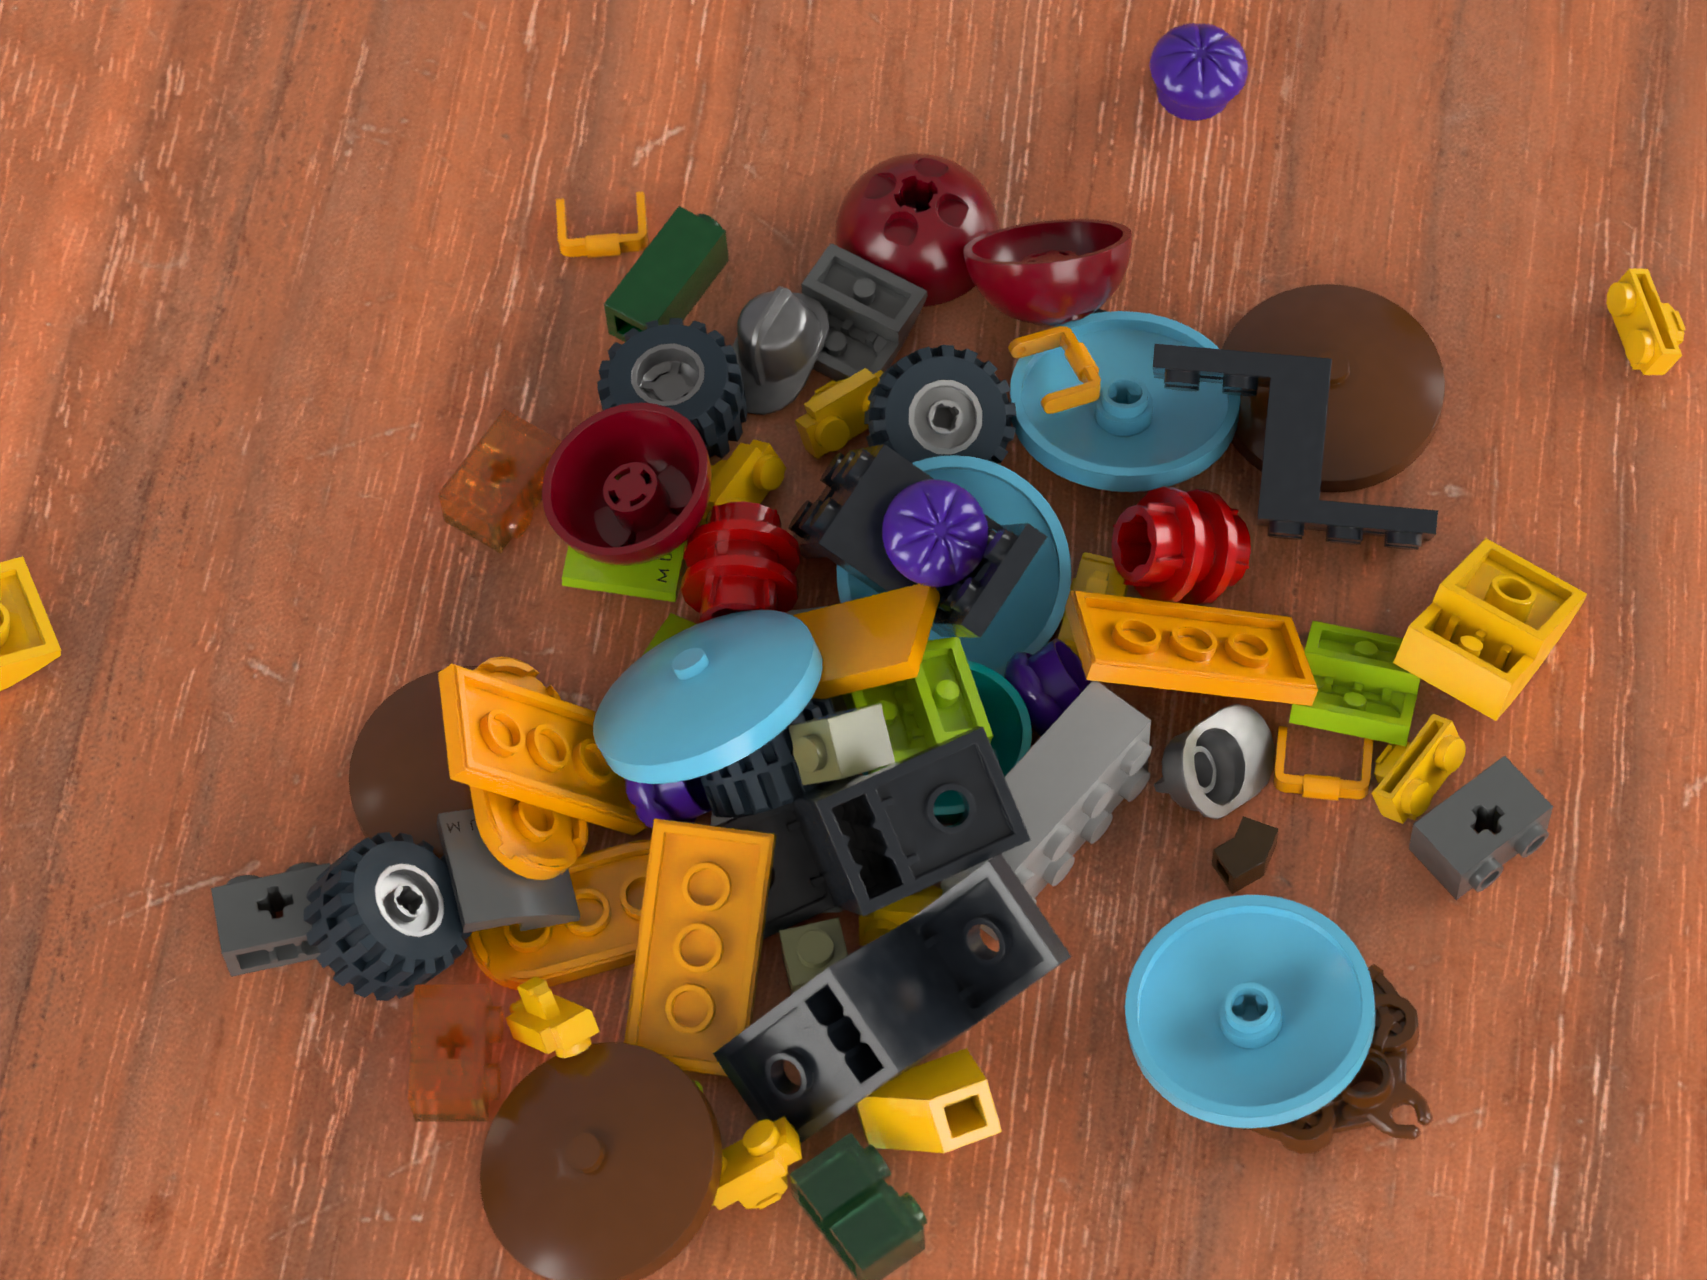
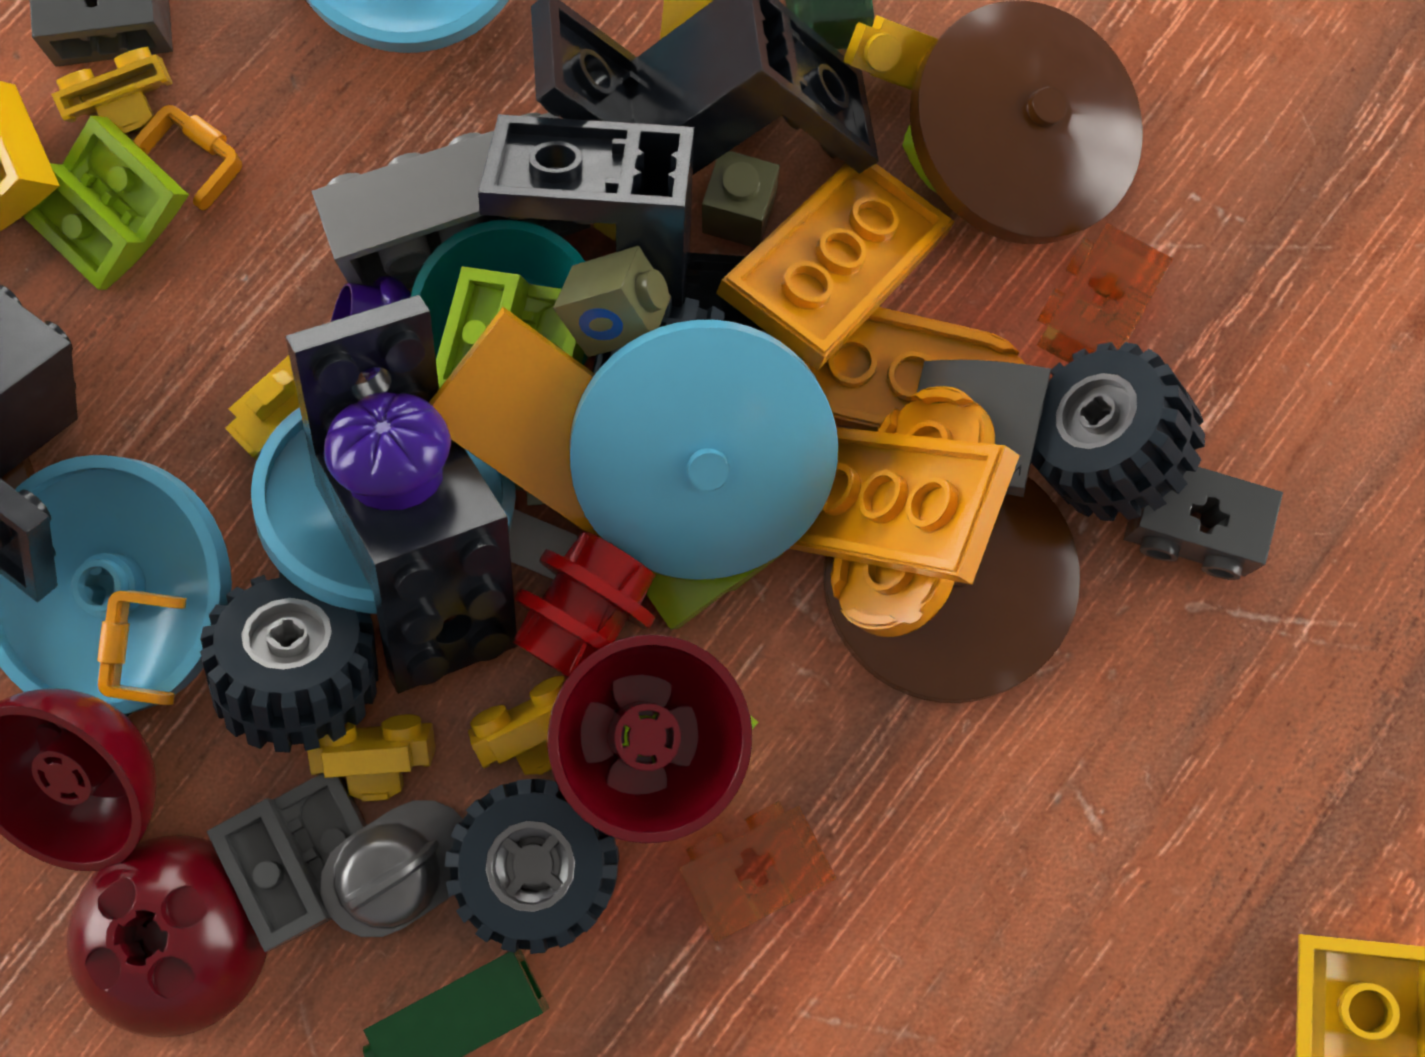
camera: 155 degrees left, 15 degrees up
yellow piece [505,976,600,1058] -> none
light orange tile [1065,590,1318,706] -> none
red piece [1111,486,1251,606] -> none
flat silver piece [1154,704,1275,819] -> none
dark brown piece [1212,816,1279,894] -> none

